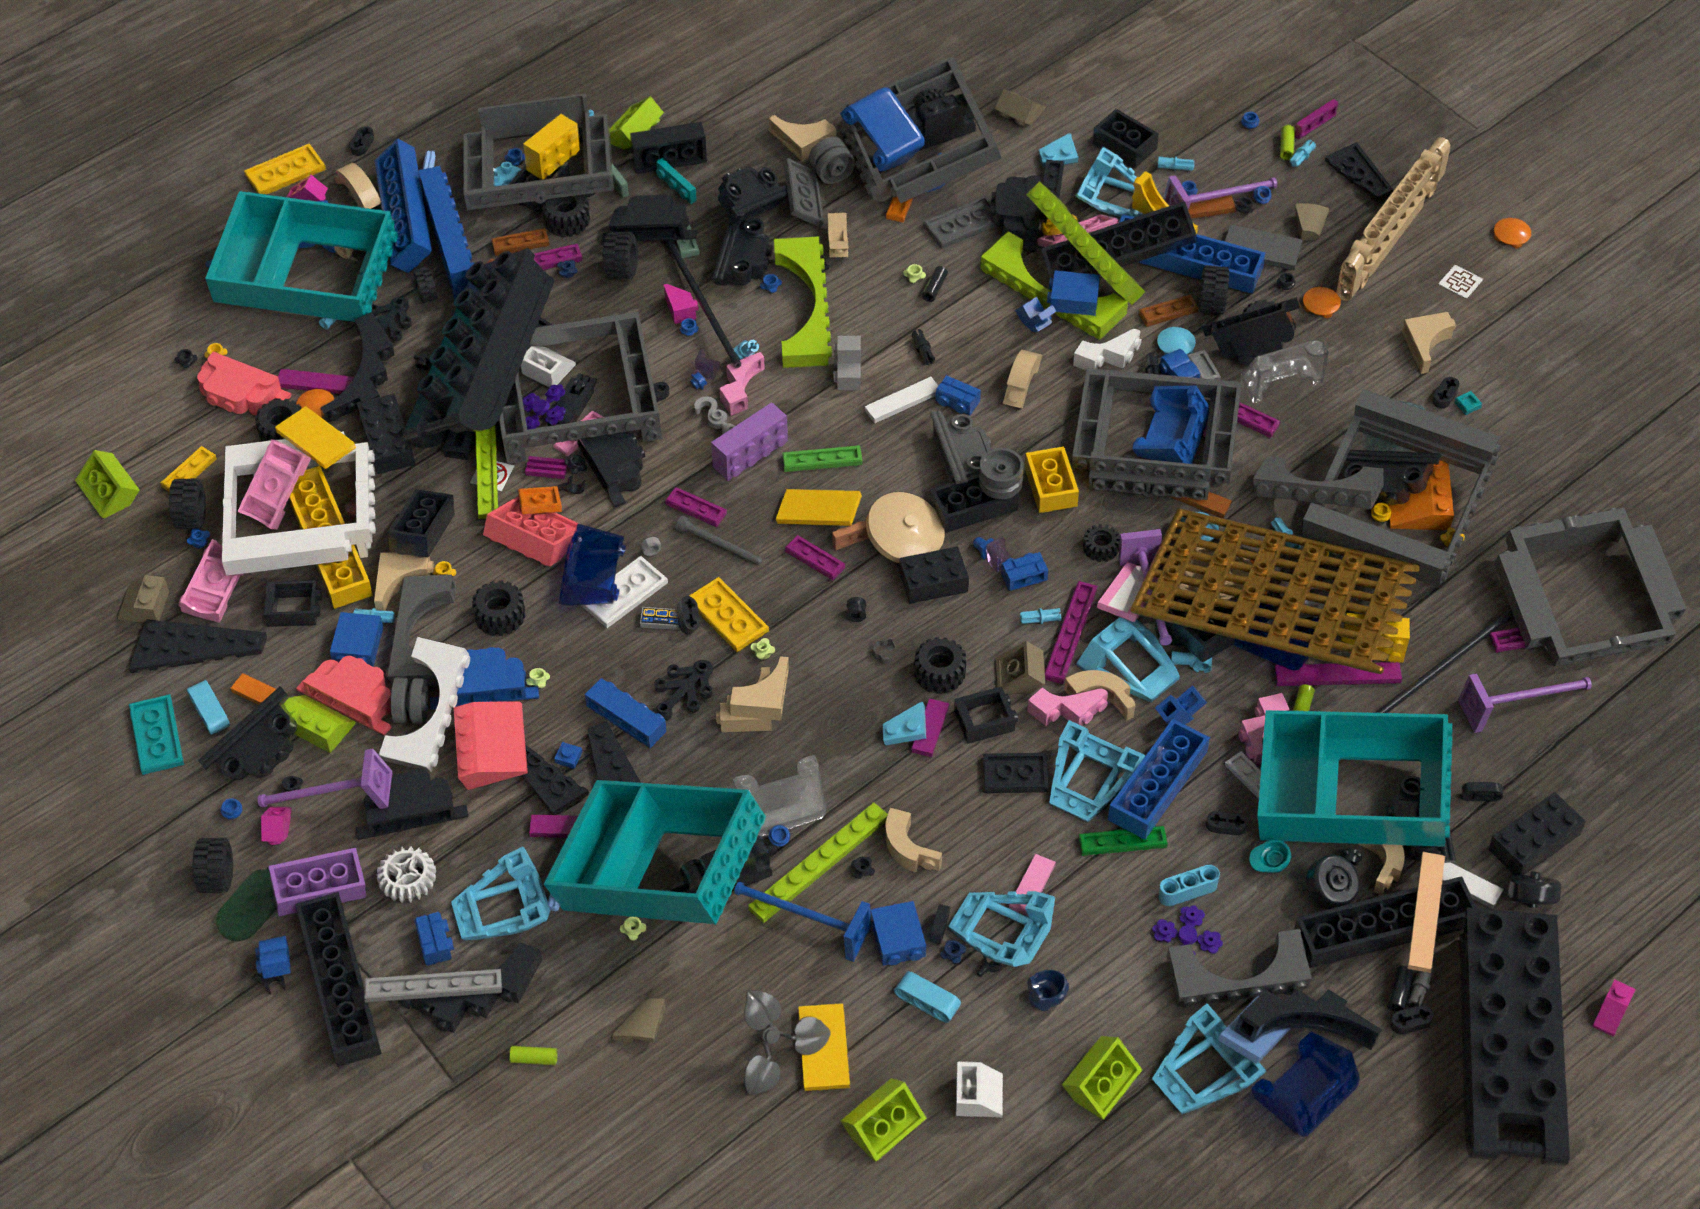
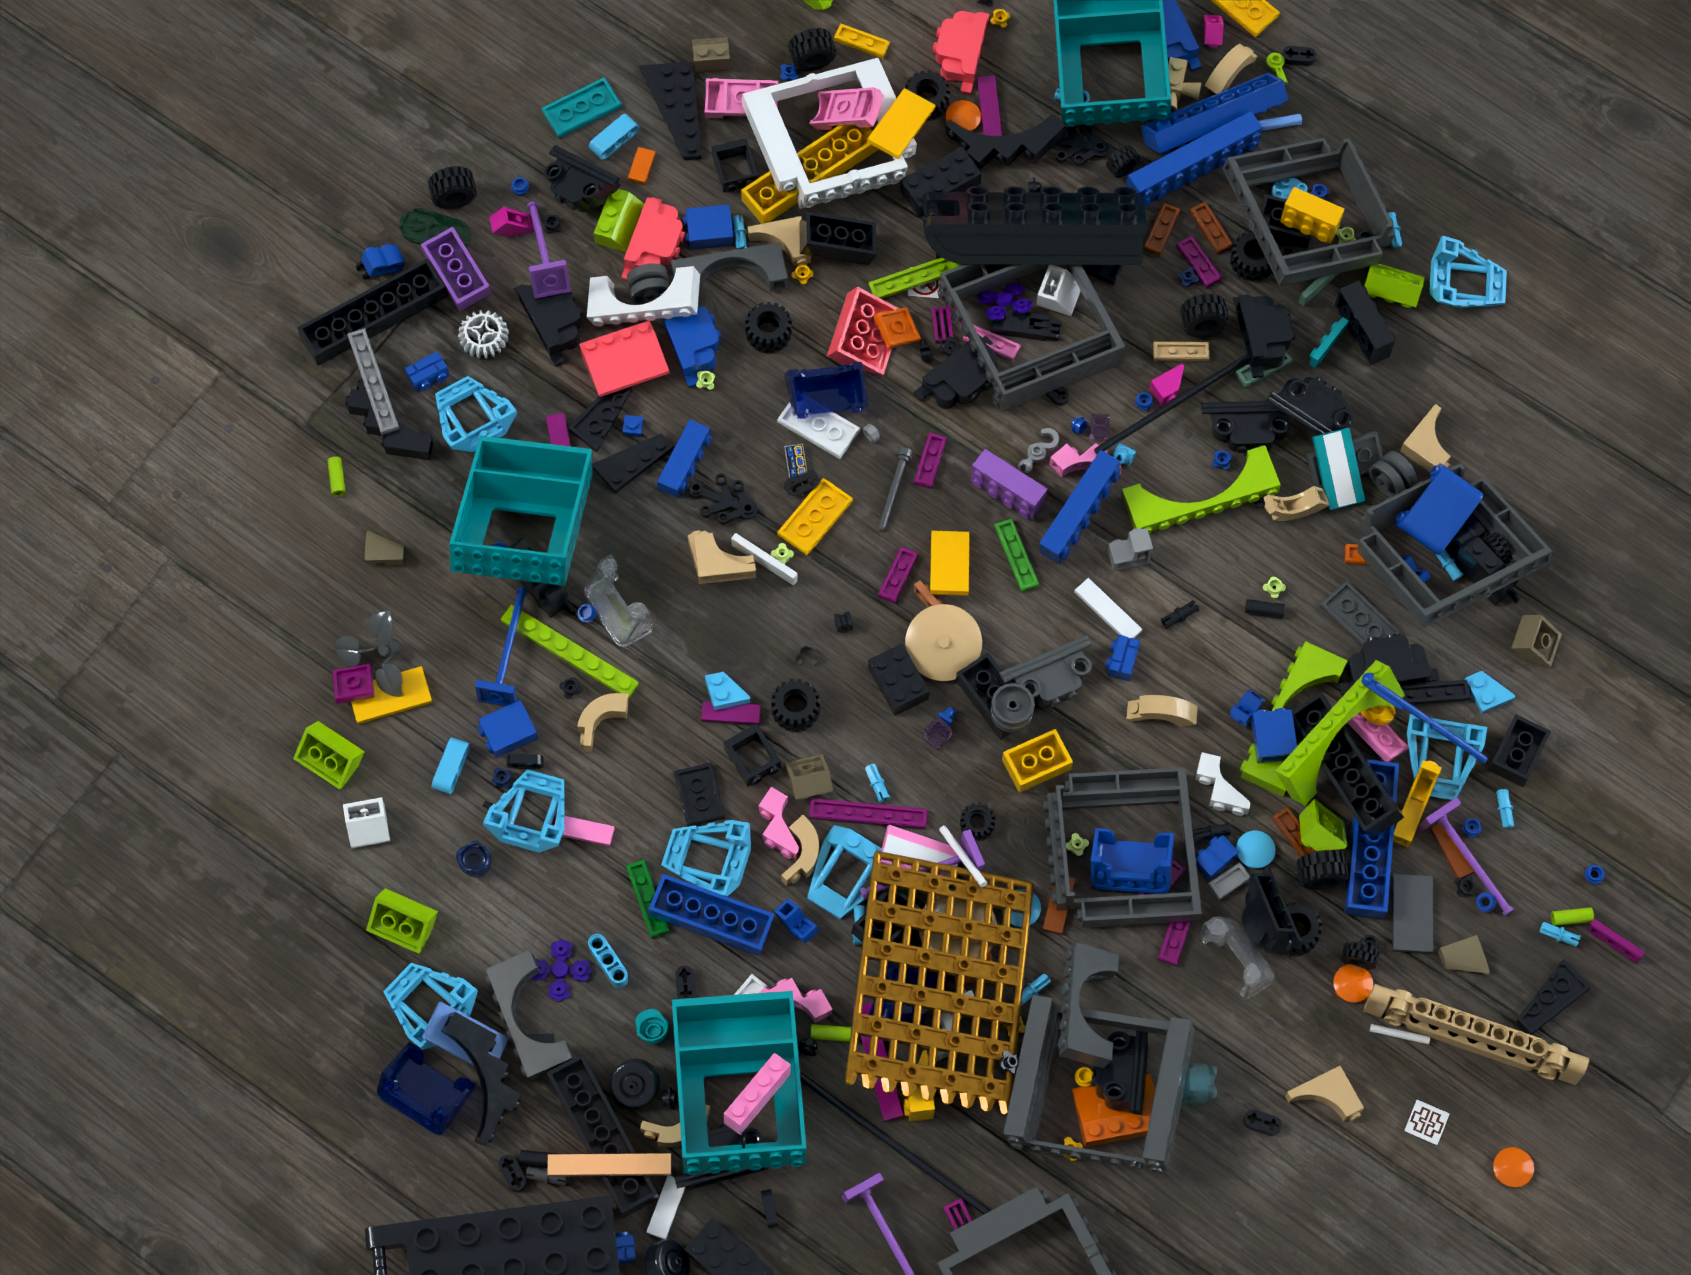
camera: 75 degrees right, 15 degrees up
blue brick [1001,552,1048,591] -> none
teal tile [1454,391,1482,415] -> none
none -> magenta tile [332,664,375,704]
none -> bright pink brick [724,1053,791,1135]
none -> white tile [731,533,797,586]
none -> white bar [939,826,987,887]
none -> black plate [999,1051,1019,1074]
none -> blue brick [1039,450,1121,564]
none -> tan tile [1153,342,1210,361]
none -> lime plate [1266,53,1288,85]
none -> lime slope [1299,799,1347,851]
none -> tile [1312,428,1365,510]
none -> black tyre [1341,941,1380,970]
none -> blue bar [1361,673,1488,764]
none -> white bar [1369,1024,1430,1045]
none -> medium azure windscreen [1429,236,1507,308]
none -> medium azure axle [1436,549,1463,582]

